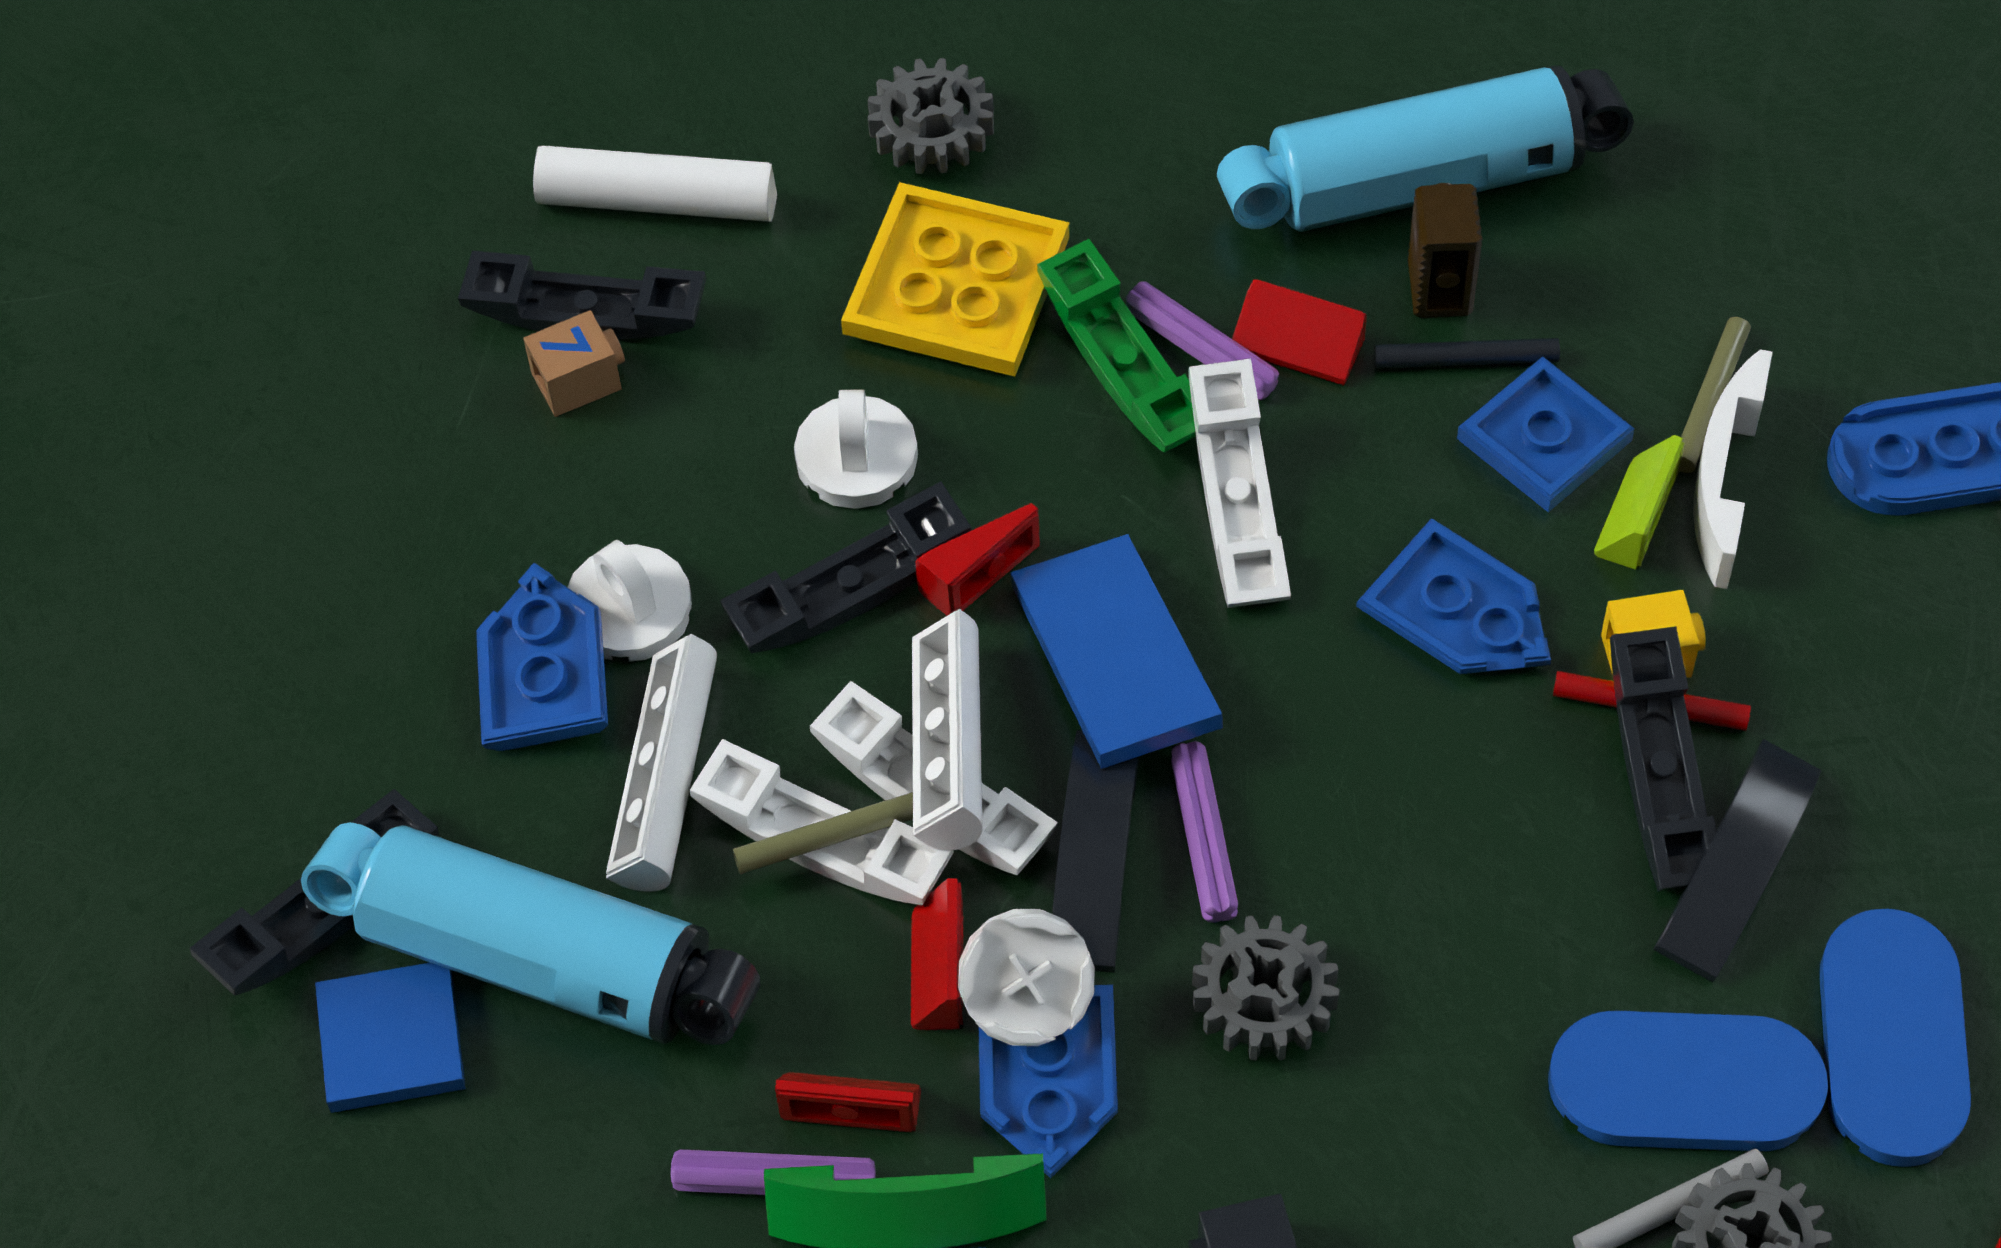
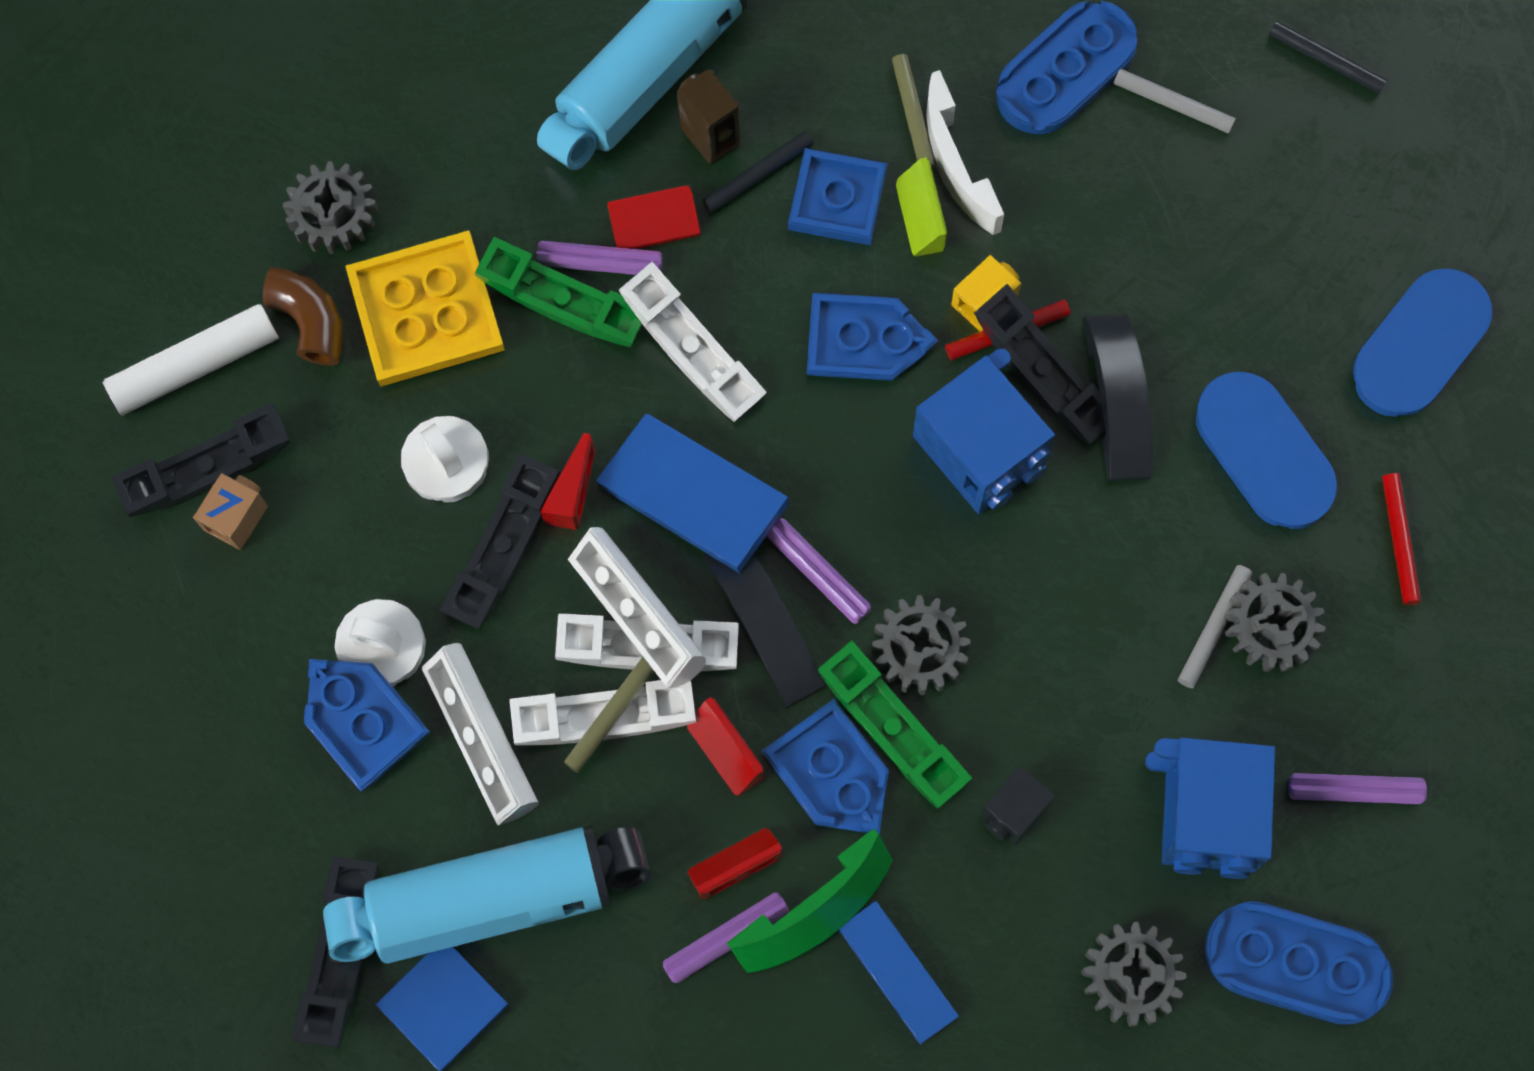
camera: 35 degrees left, 15 degrees up
white tile [958,909,1095,1046] -> none
blue tile [1548,1011,1828,1151] -> none
none -> reddish brown cylinder [263,267,342,366]
none -> green slope [817,641,972,809]
none -> blue container [913,349,1055,515]

